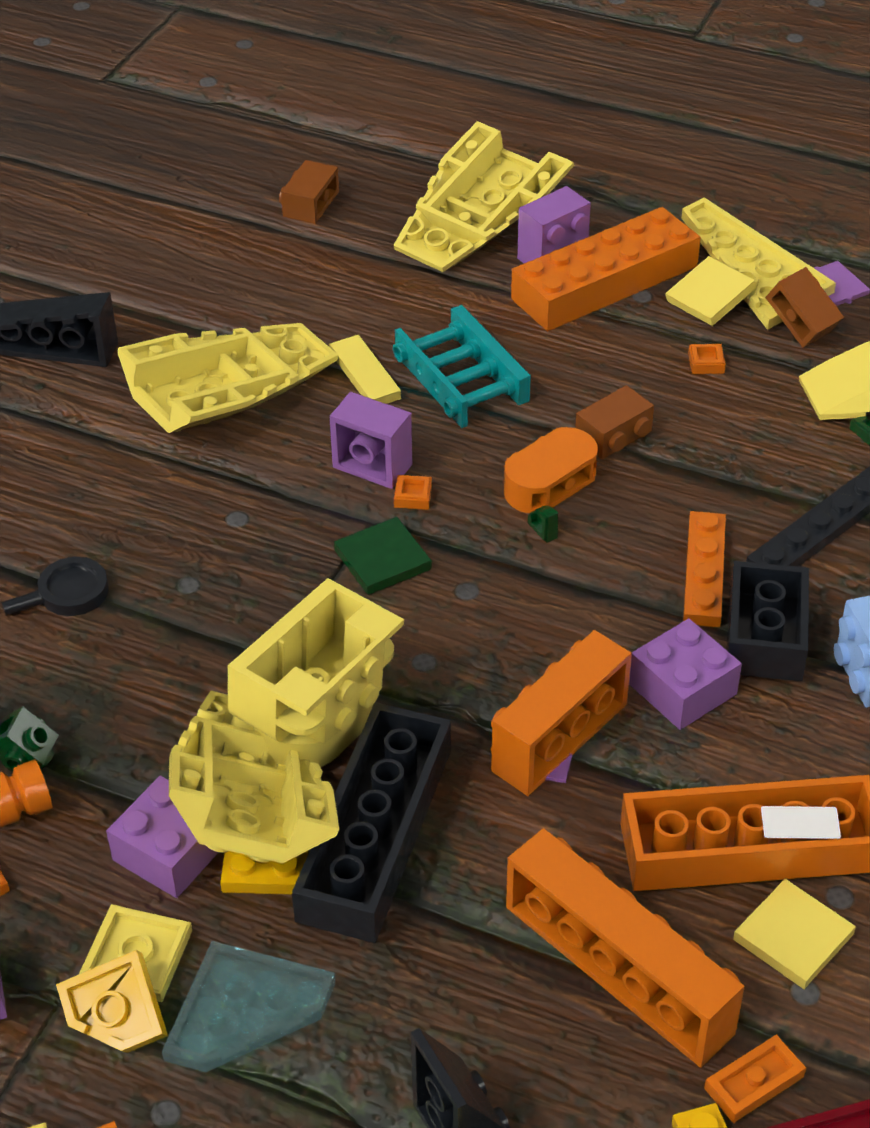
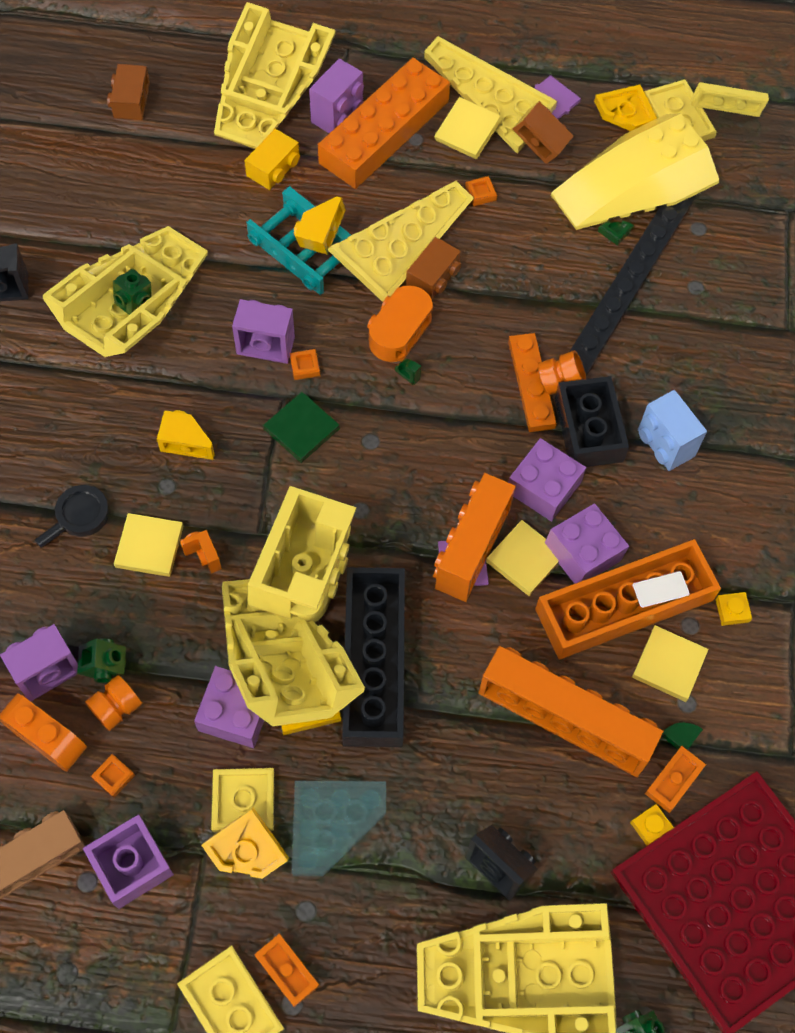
camera: 20 degrees left, 20 degrees up
light yellow tile [329,334,401,404] -> none
none -> dark green brick [113,268,151,315]
none -> light yellow tile [114,513,184,577]
none -> yellow slope [157,410,215,460]
none -> orange bracket [180,530,222,574]
none -> yellow brick [244,129,300,190]
none -> yellow slope [294,197,346,255]
none -> light yellow wing [327,181,474,302]
none -> light yellow tile [486,520,559,596]
none -> orange wheel [538,350,586,395]
none -> medium lavender brick [545,503,629,584]
none -> dark green tile [661,722,703,750]

